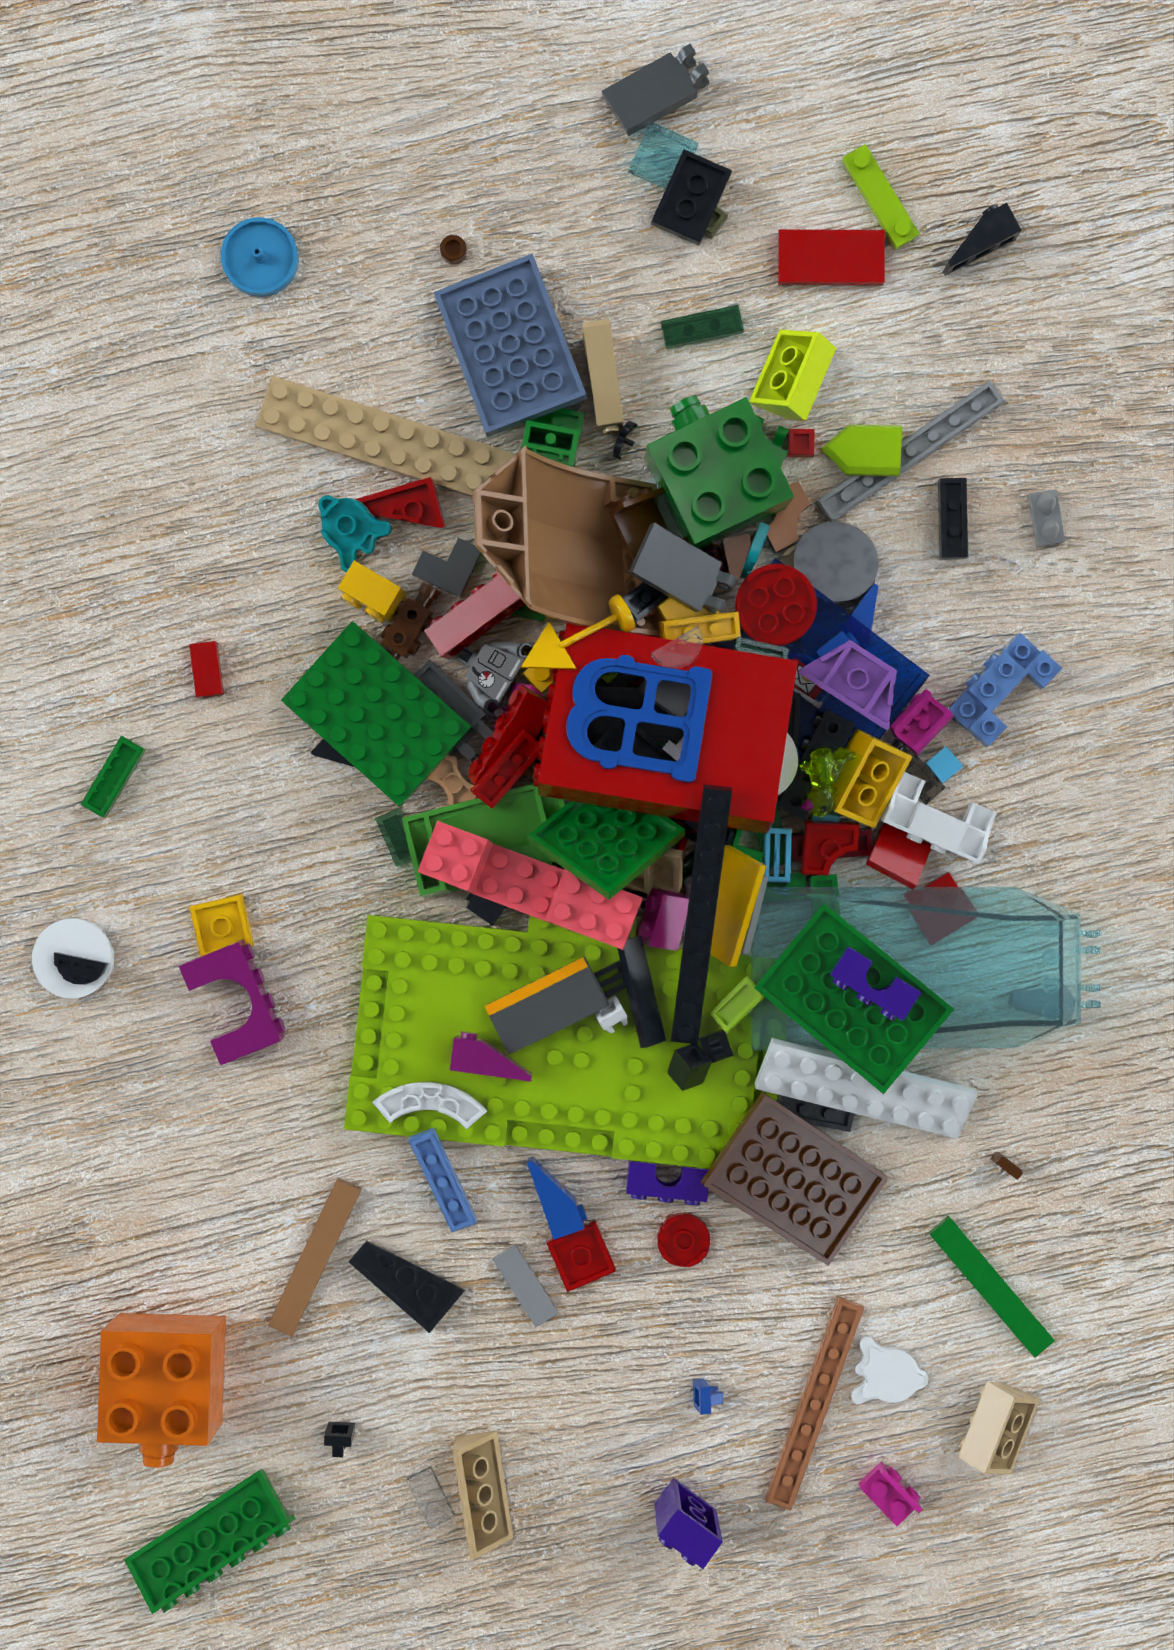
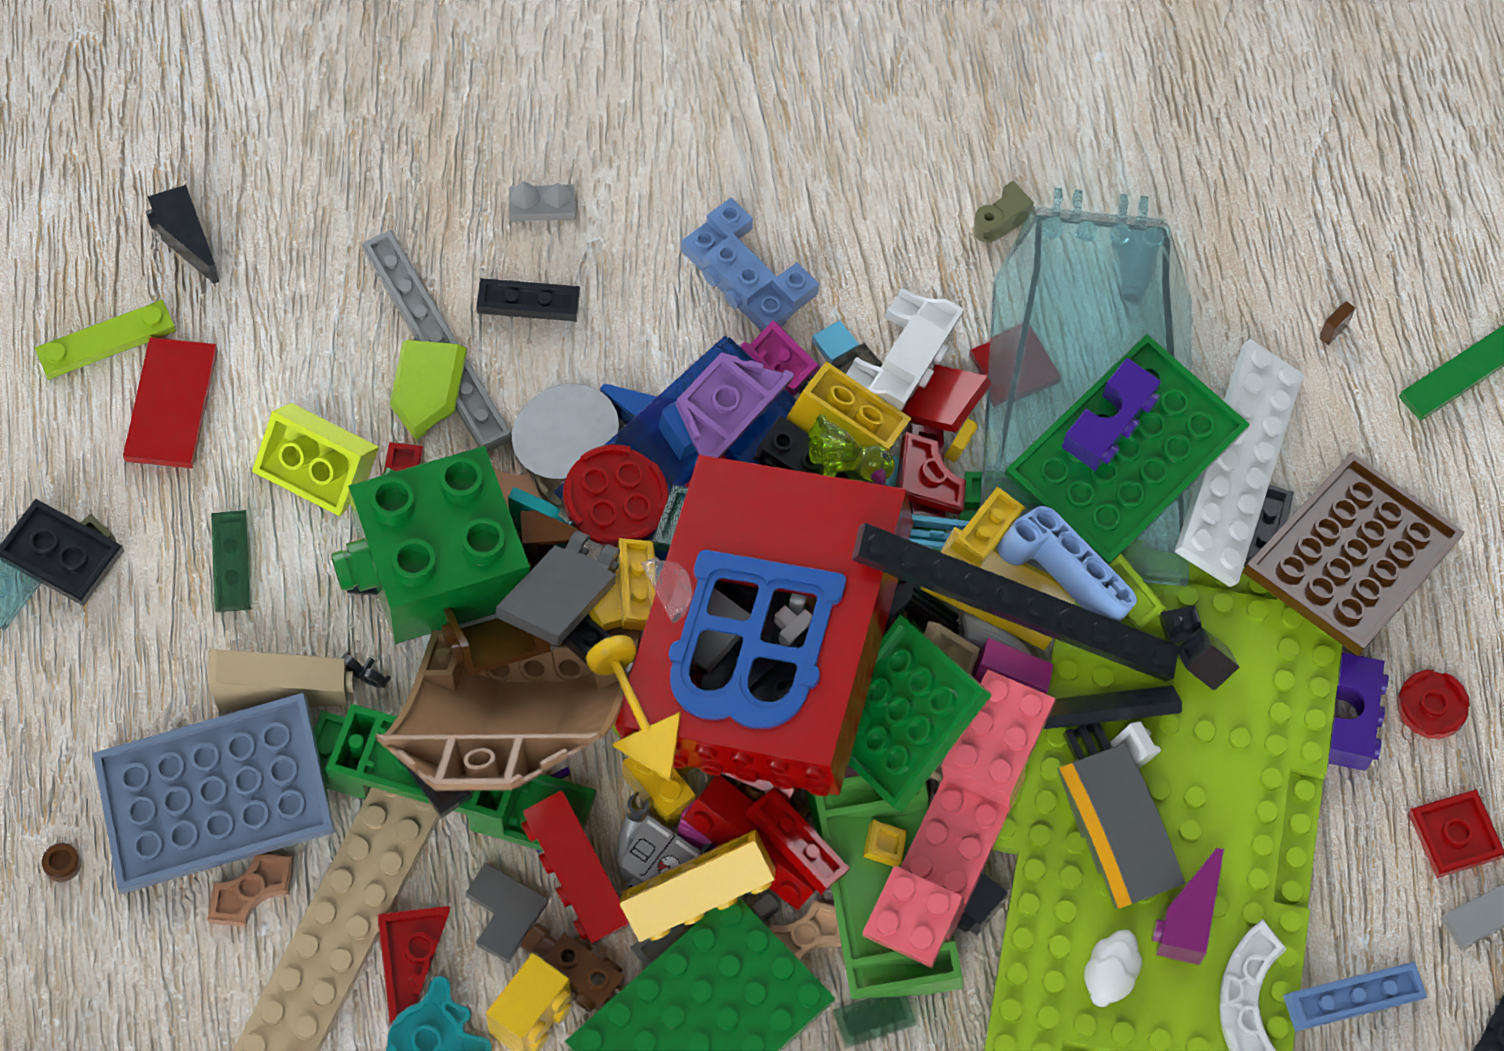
camera: 90 degrees left, 25 degrees down
blue slope [527,1156,588,1239] -> none
none -> nougat tile [207,853,295,927]
none -> yellow brick [619,830,775,942]
none -> yellow tile [863,820,907,867]
none -> yellow tile [944,418,978,463]
none -> yellow tile [950,487,1025,567]
none -> olive leg [973,180,1034,243]
none -> light blue beam [997,506,1137,622]
none -> white arm [1084,930,1142,1007]

